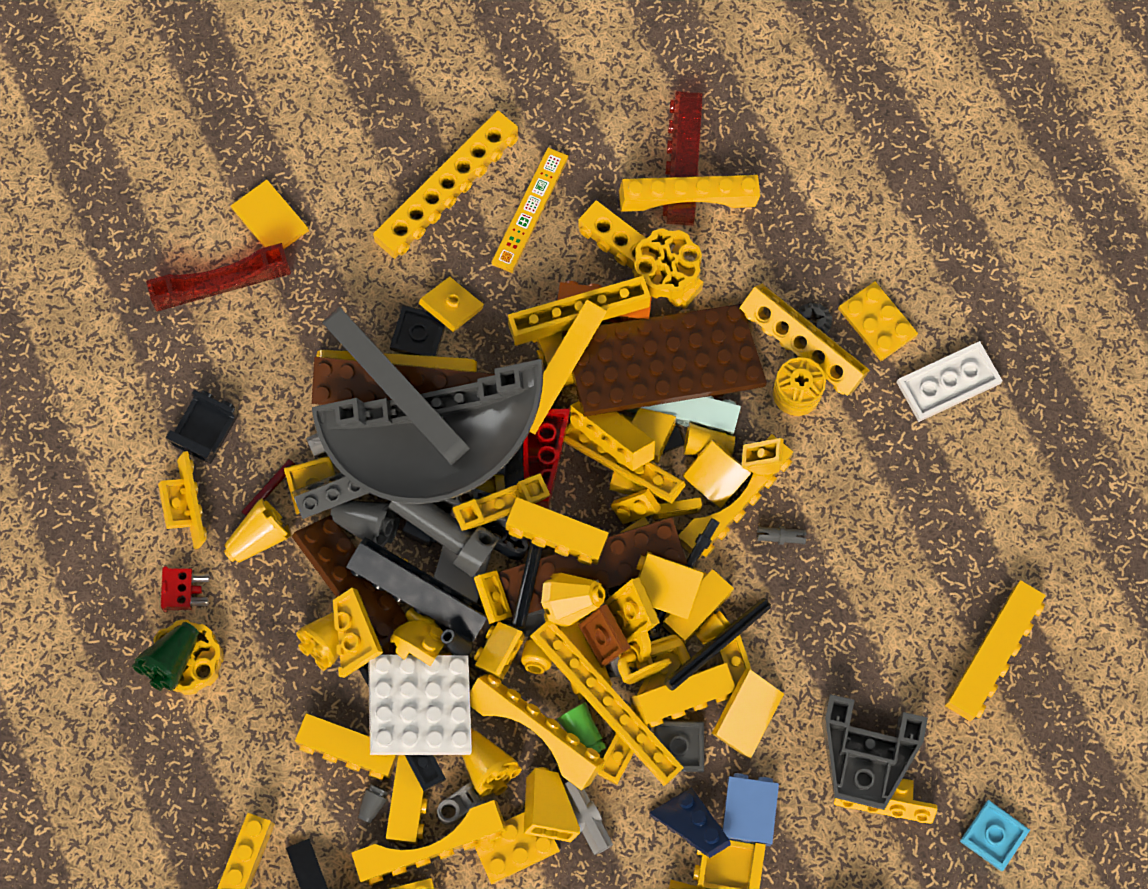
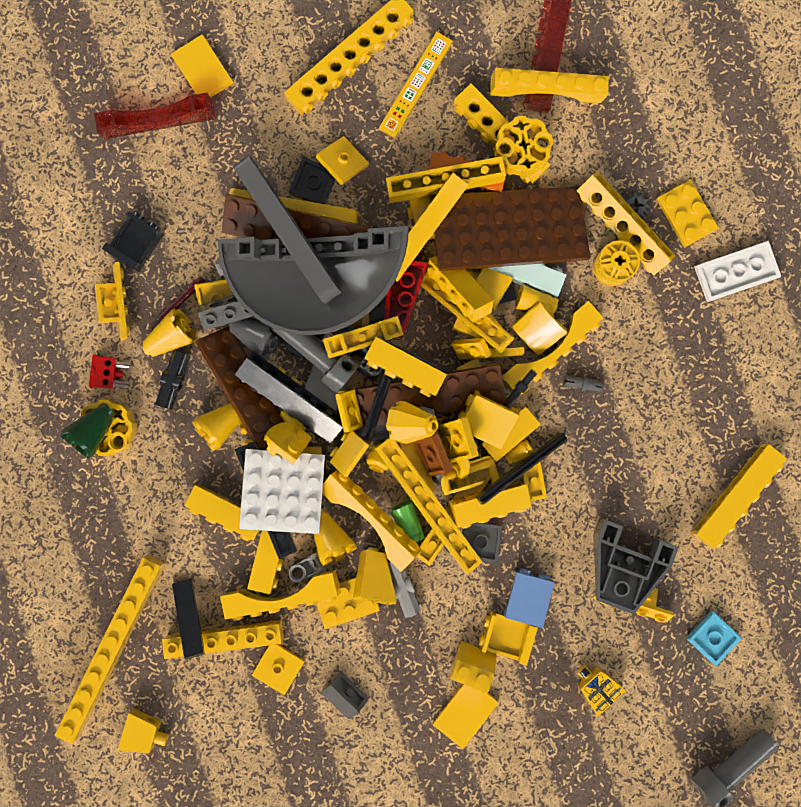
camera: 10 degrees right, 15 degrees up
yellow wing [333,588,383,678] -> none
dark grey cone [358,784,389,823] -> none
black cone [441,630,473,656] -> none
dark blue wing [649,787,731,858] -> none
yellow tile [711,669,784,759] -> none
yellow slope [741,438,784,475] -> none
none -> black piece [155,350,190,410]

